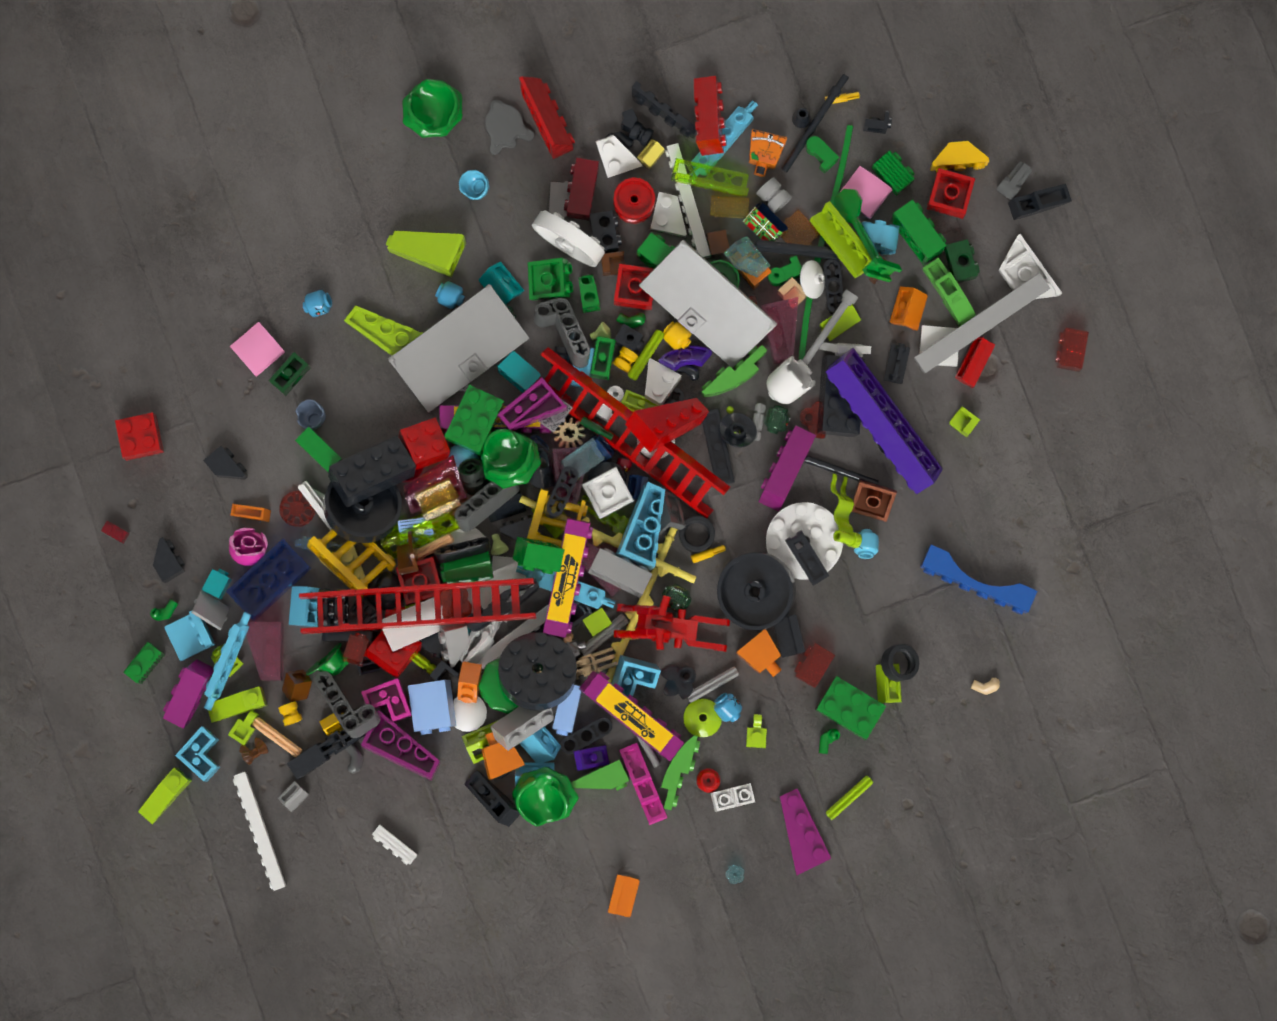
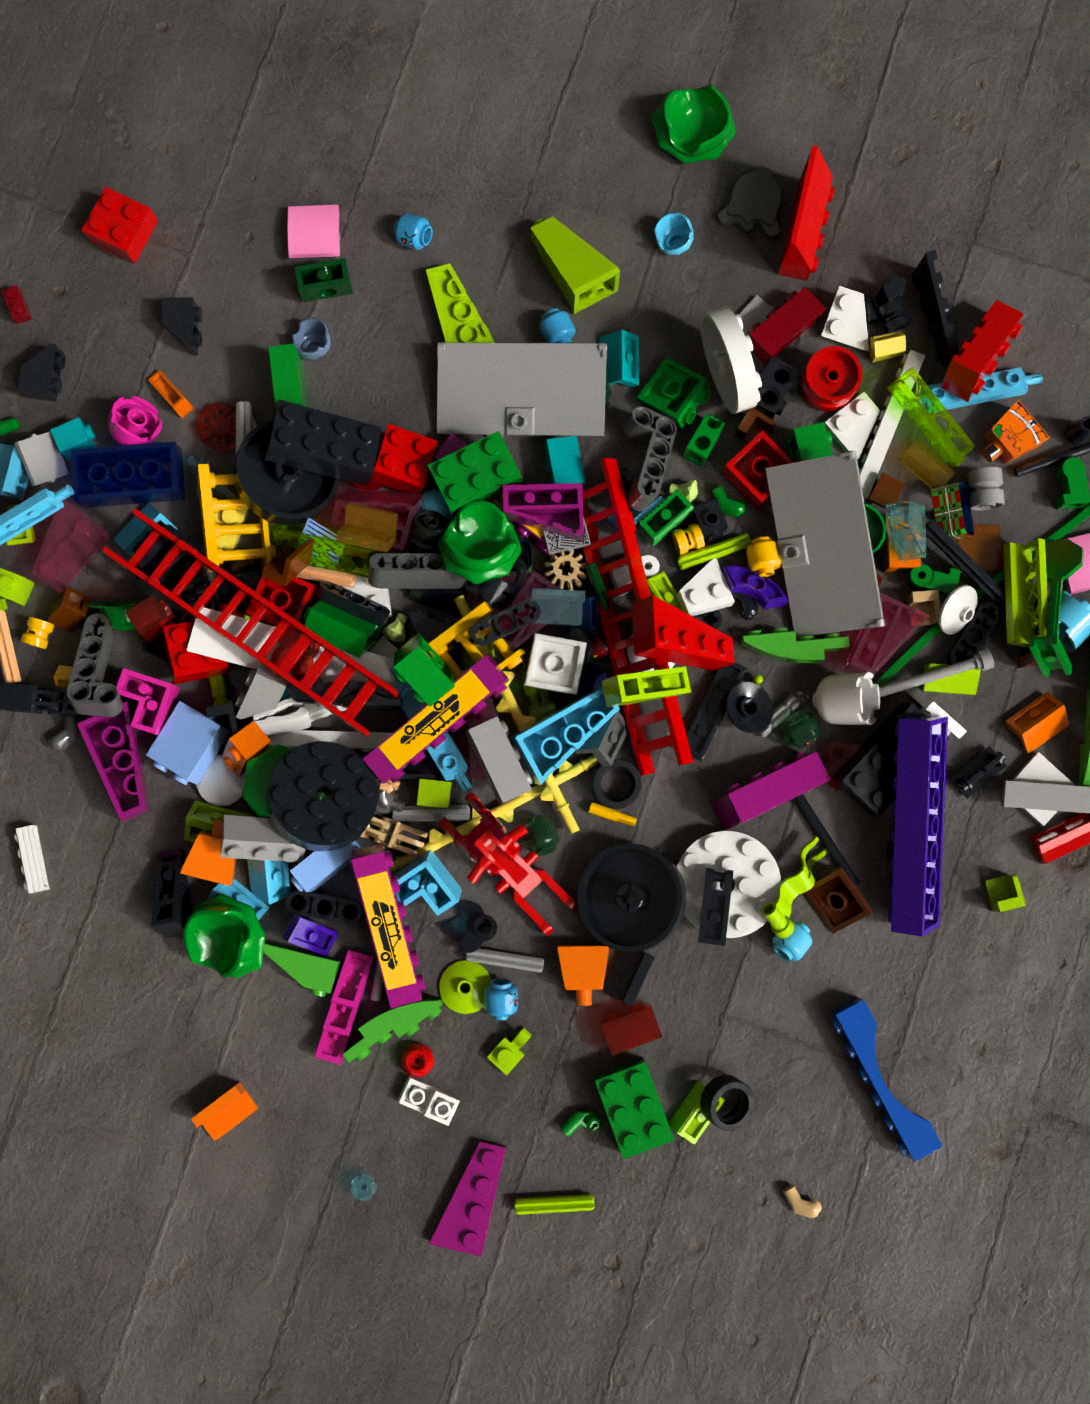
camera: 40 degrees right, 0 degrees up
none -> lime slope [602,666,691,707]

